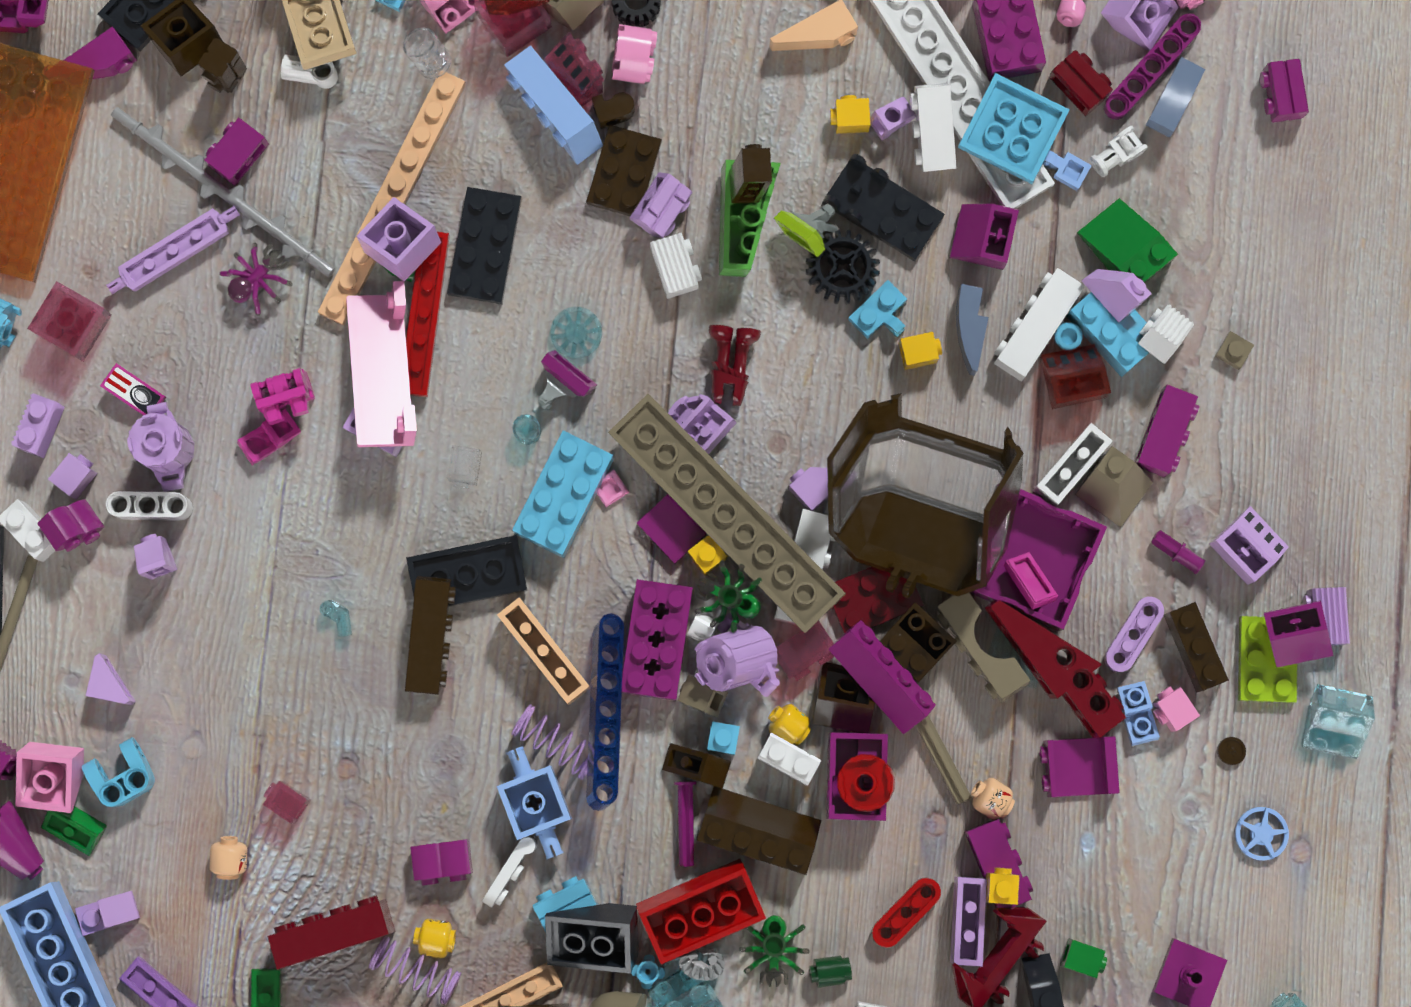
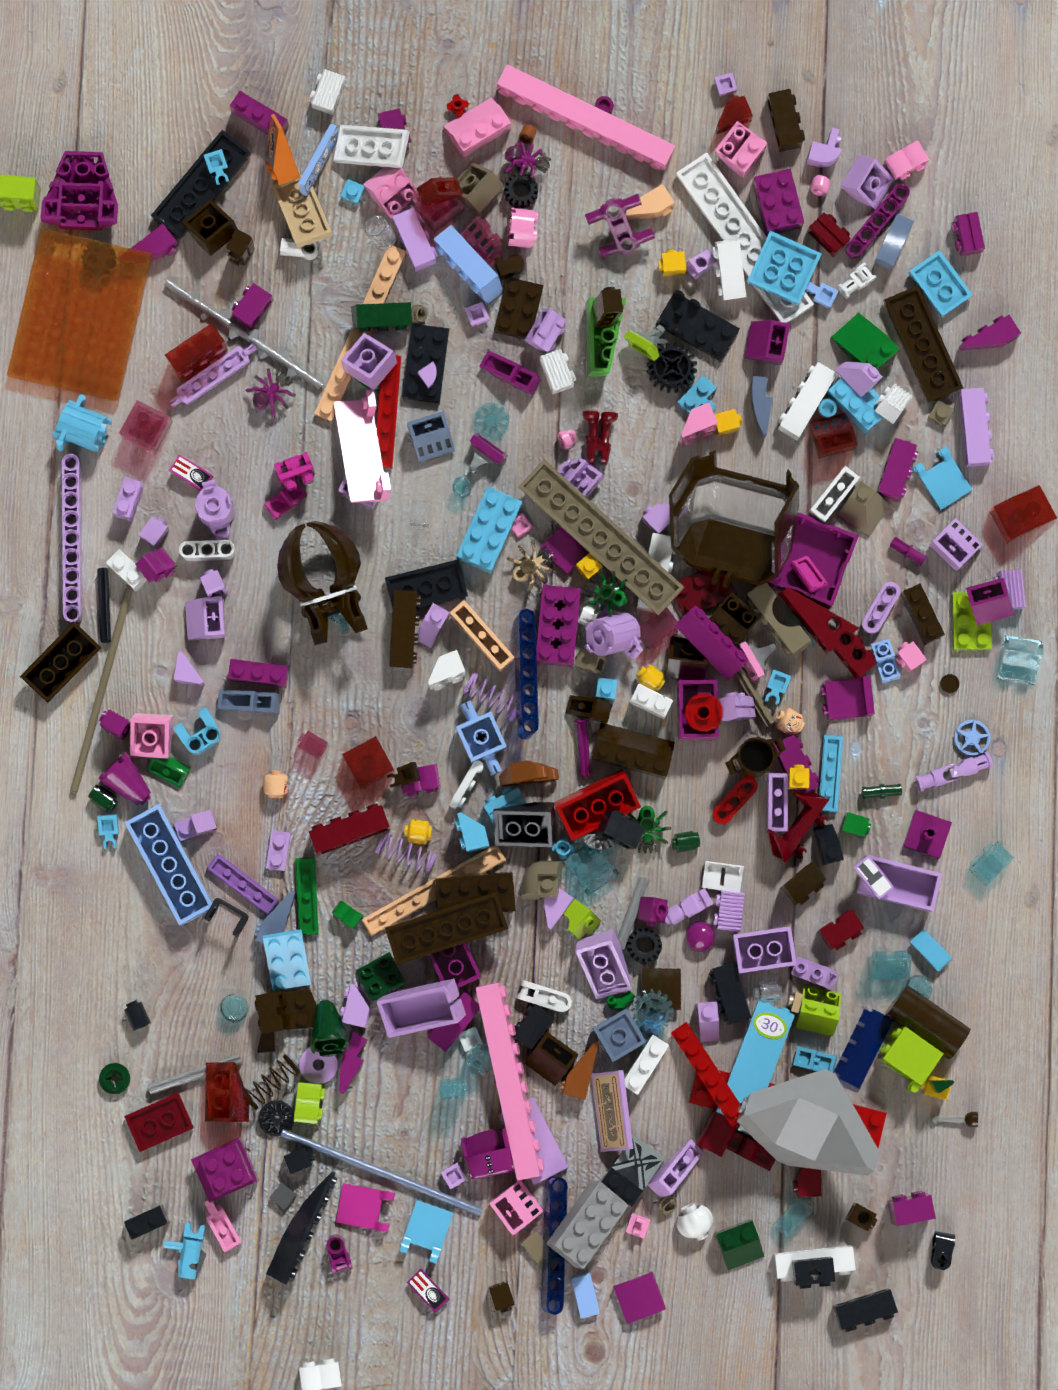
camera: 10 degrees left, 0 degrees up
none -> clear red brick [165,323,228,382]
none -> lavender slope [185,596,226,640]
none -> sand blue slope [217,690,281,714]
none -> magenta brick [228,659,289,688]
none -> lavender plate [266,830,291,871]
none -> dark brown piece [277,521,368,646]
none -> clear red brick [342,736,395,790]
none -> dark green brick [351,302,413,332]
none -> dark brown plate [387,762,421,788]
none -> lavender brick [392,208,438,272]
none -> sand blue slope [407,411,455,462]
none -> dark tan plate [411,304,428,324]
none -> lavender slope [417,603,450,648]
none -> lavender tile [418,362,437,389]
none -> white slope [428,650,465,691]
none -> medium azure slope [455,812,489,853]
none -> lavender plate [465,302,489,327]
none -> magenta slope [479,350,541,396]
none -> dark orange connector [499,760,559,786]
none -> animal [507,540,557,591]
none -> bright pink tile [557,430,577,450]
none -> magenta piece [585,194,655,259]
none -> black brick [596,810,645,850]
none -> bright pink slope [679,403,718,446]
none -> lavender brick [719,692,756,722]
none -> dark brown container [725,737,787,778]
none -> bright pink piece [737,641,776,682]
none -> medium azure plate [765,669,791,706]
none -> medium azure tile [819,735,843,813]
none -> dark green pin [862,784,902,799]
none -> dark brown plate [883,285,963,403]
none -> medium azure plate [909,250,973,318]
none -> medium azure flag [912,446,972,510]
none -> lavender piece [915,752,993,792]
none -> lavender brick [958,388,993,467]
none -> magenta slope [959,315,1021,351]
none -> clear red slope [989,485,1057,544]

